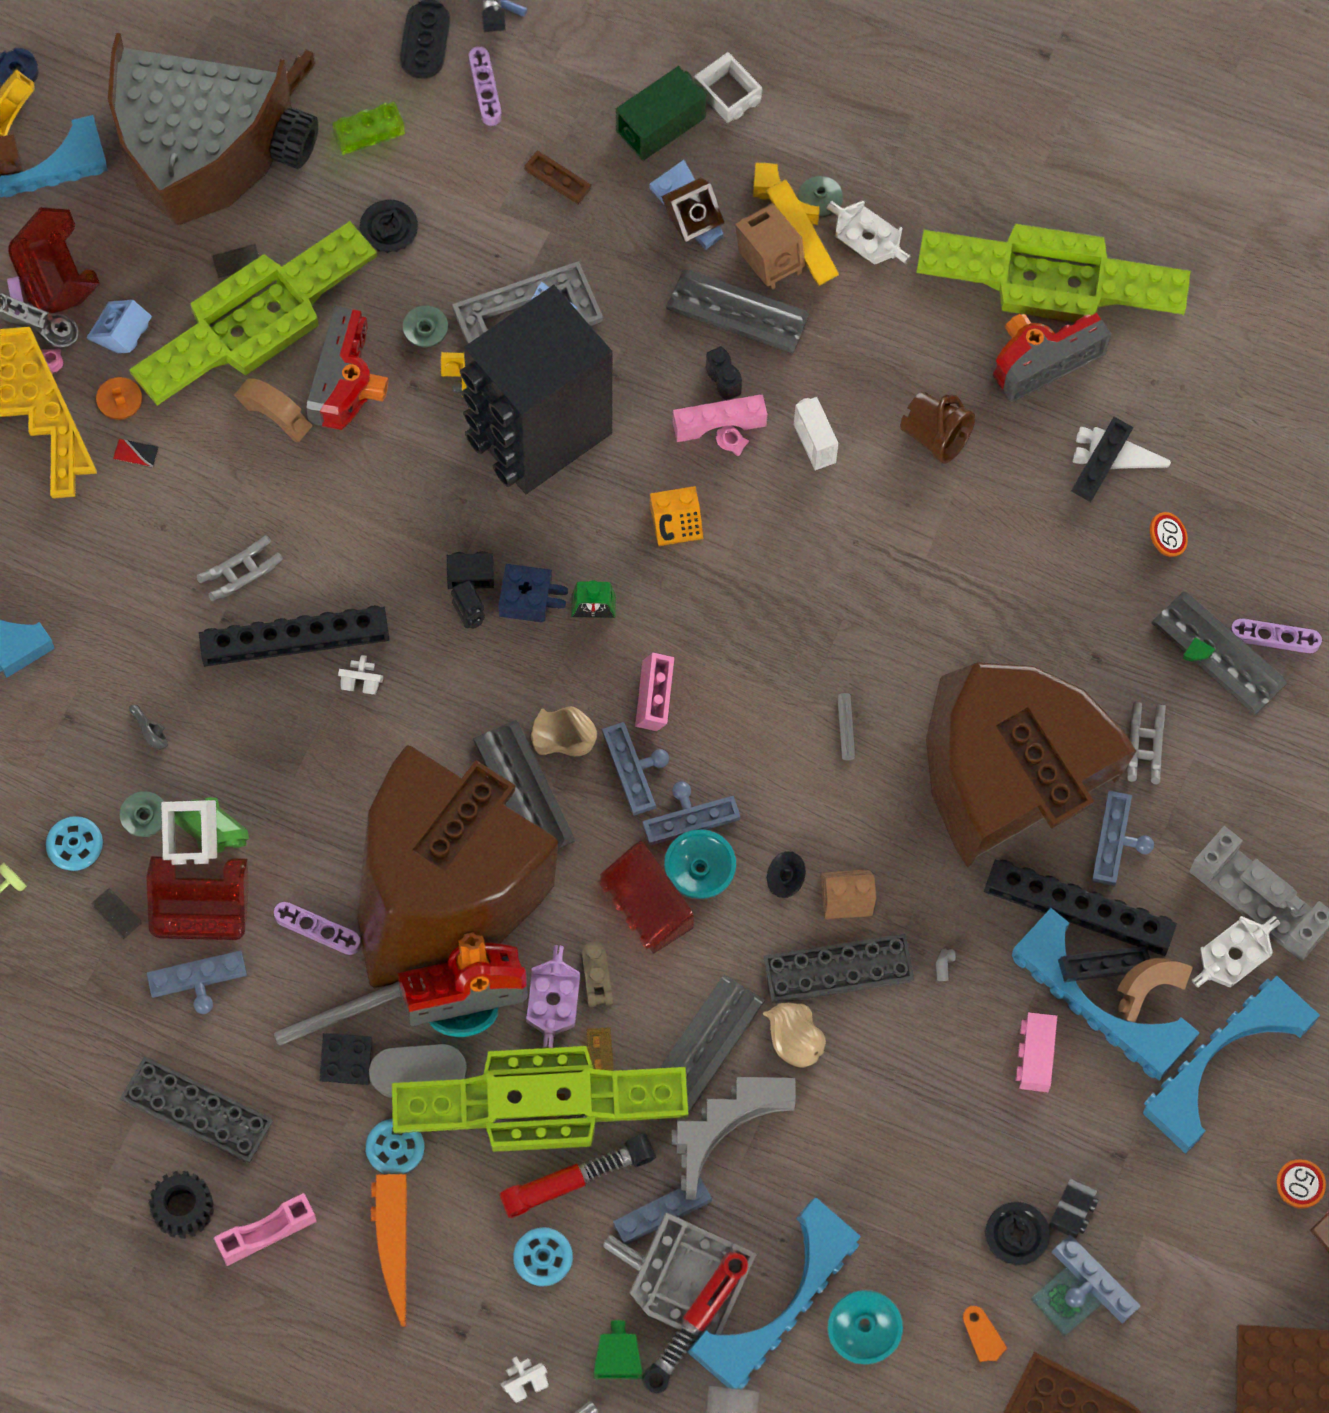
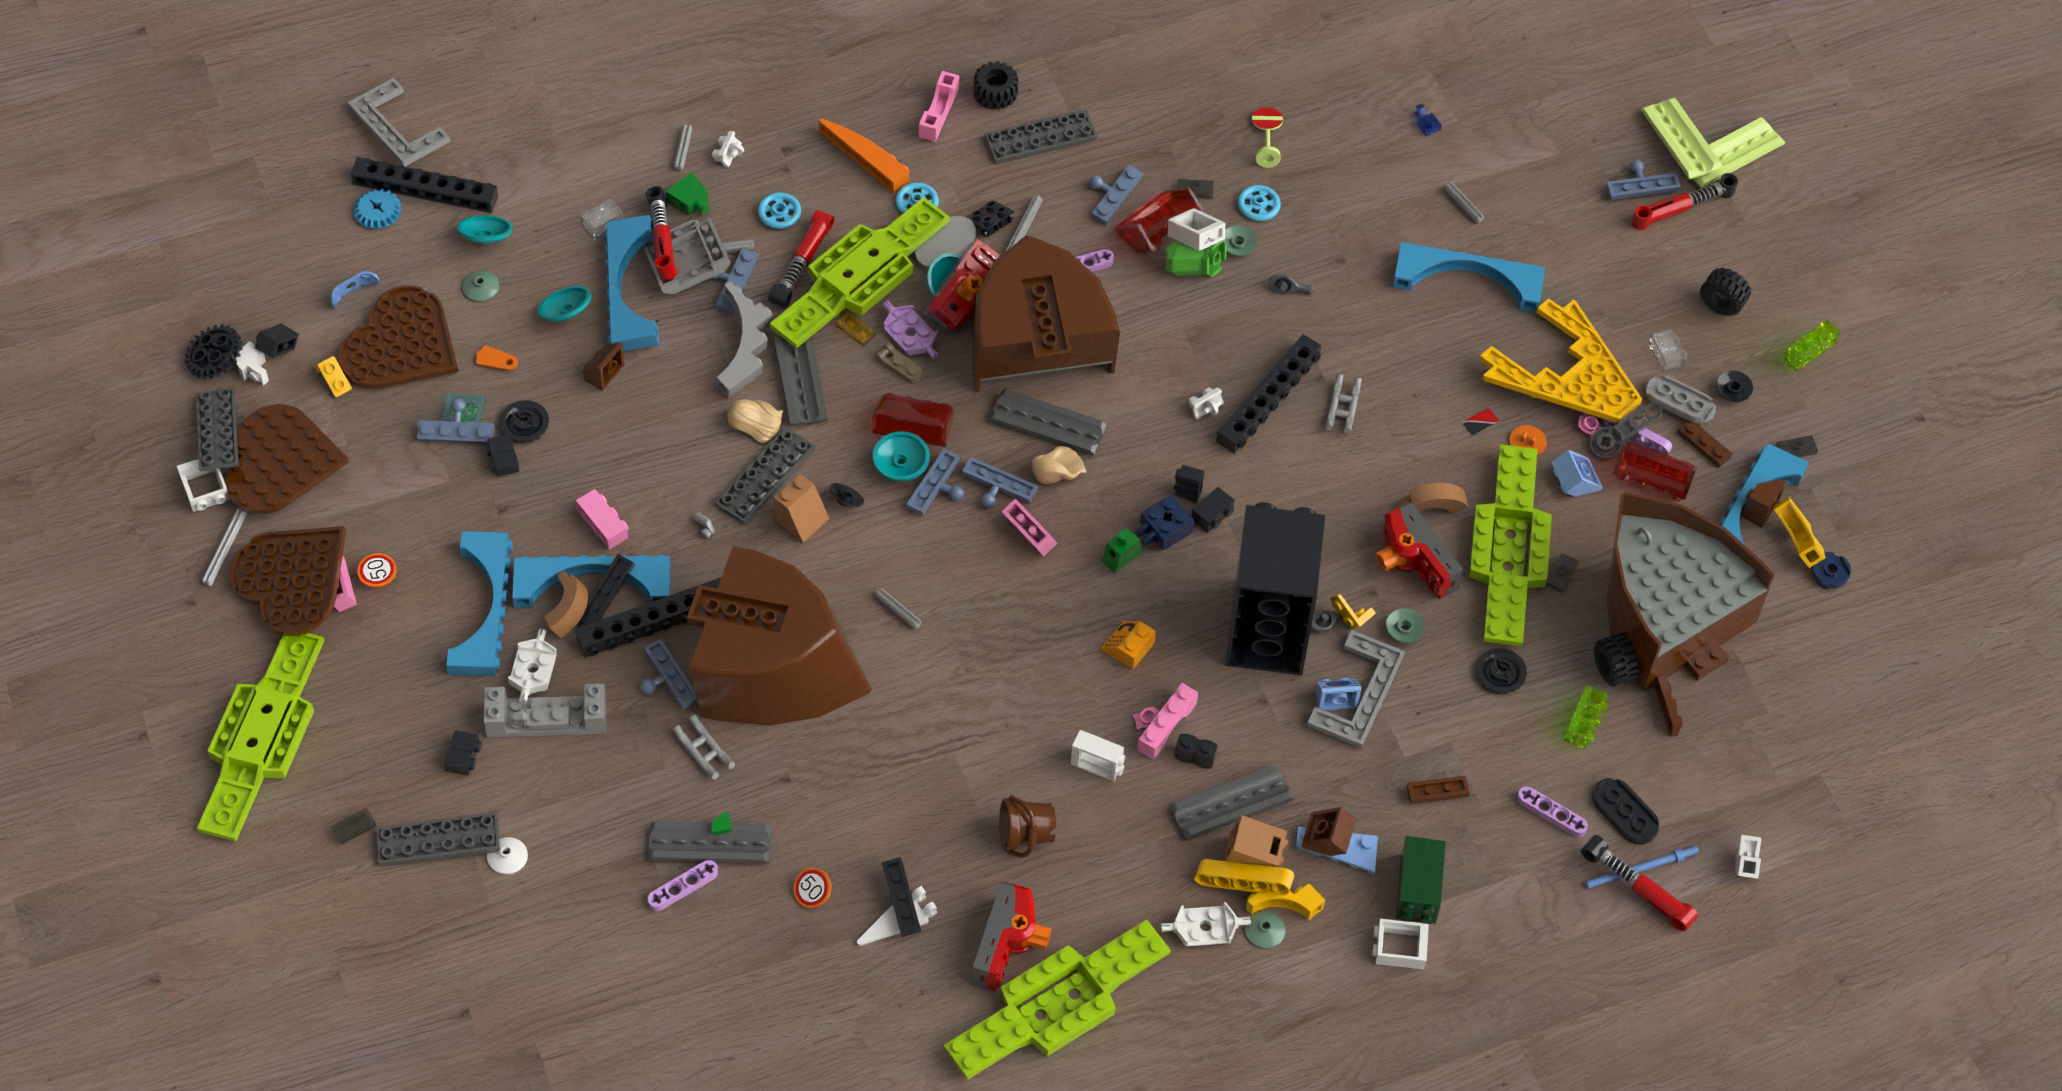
camera: 135 degrees right, 10 degrees down
none -> reddish brown slope [583,342,625,391]

